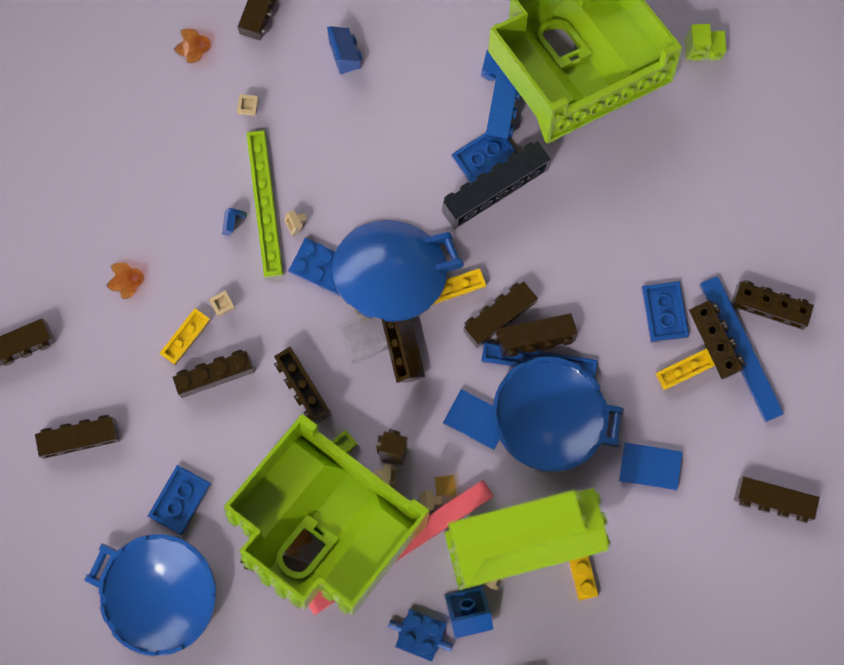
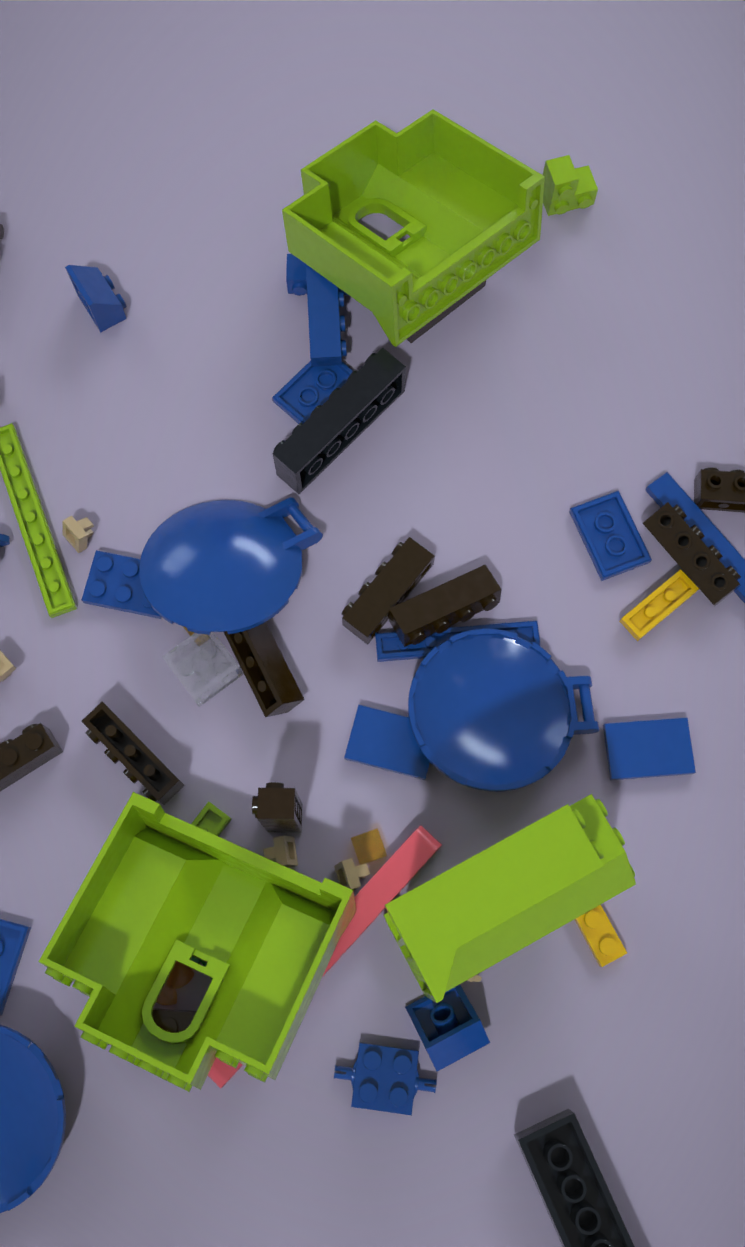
camera: 10 degrees left, 5 degrees down
yellow plate [432,268,486,306] -> none

